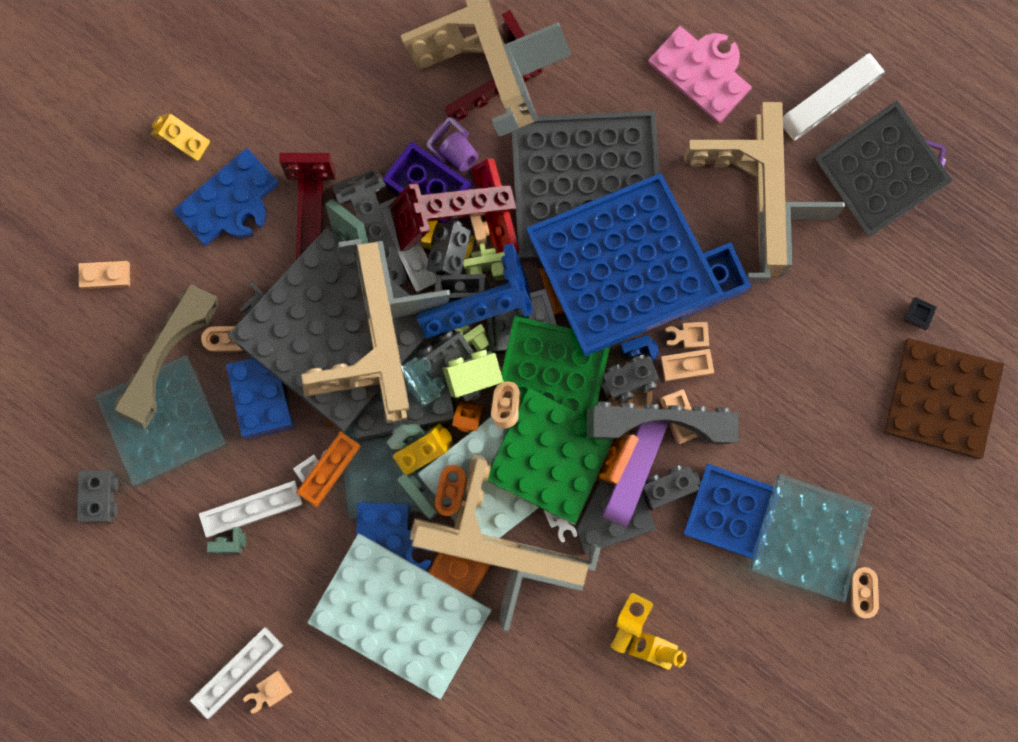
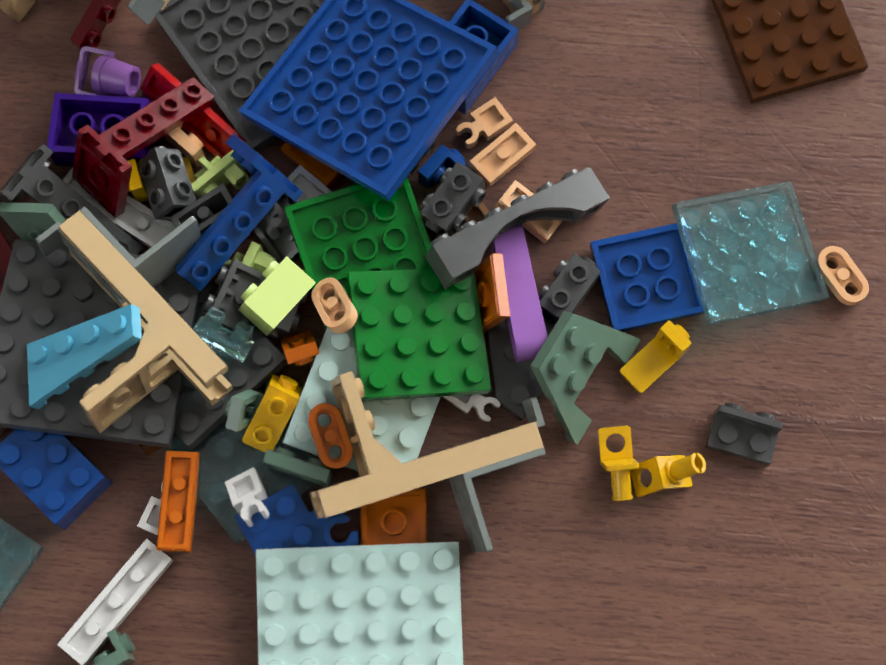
camera: 30 degrees left, 5 degrees down
none -> medium azure wing [27,304,142,409]
none -> white plate [225,467,269,527]
none -> sand green wing [530,311,640,445]
none -> yellow bracket [619,320,692,394]
none -> dark grey bracket [705,403,783,466]

